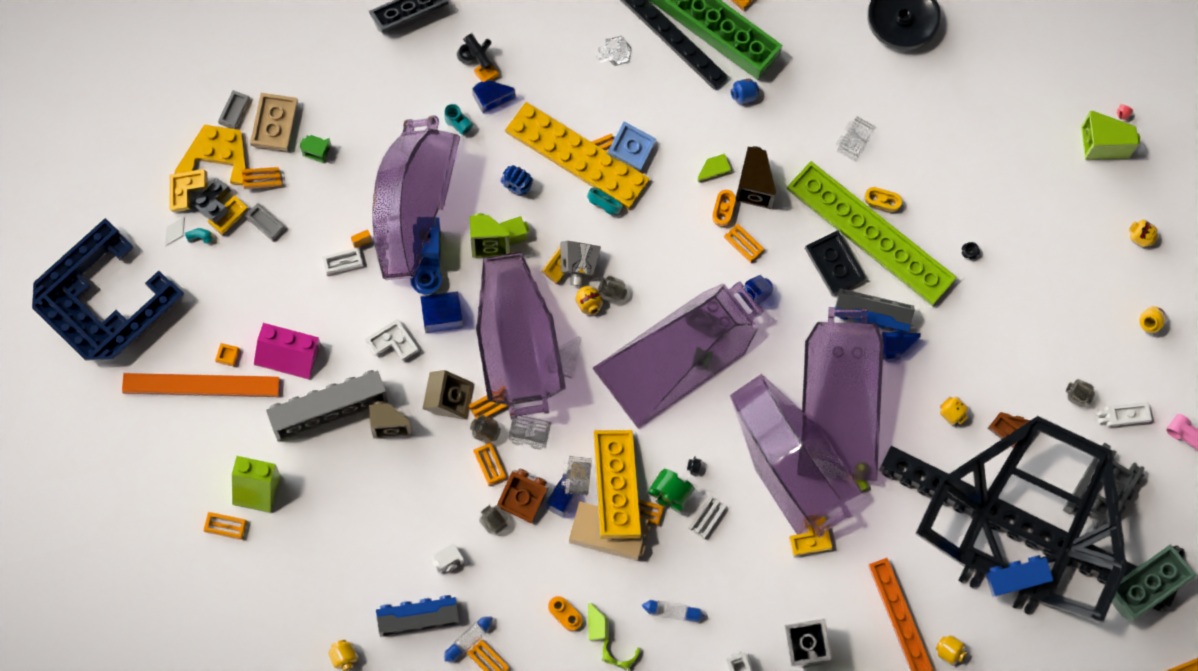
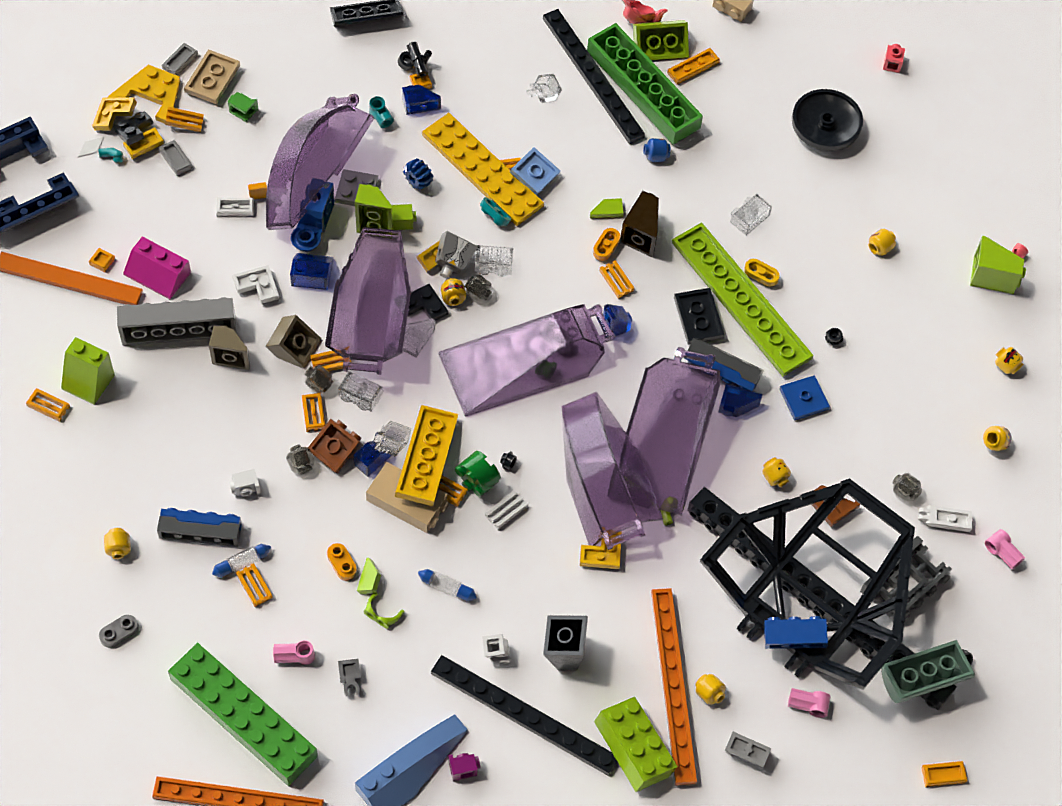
camera: 15 degrees right, 10 degrees down
none -> light grey plate [335,169,378,206]
none -> black plate [397,284,448,323]
none -> clear brick [475,245,514,277]
none -> blue plate [779,375,830,421]
none -> bright pink piece [788,688,831,718]
none -> yellow head [868,229,896,256]

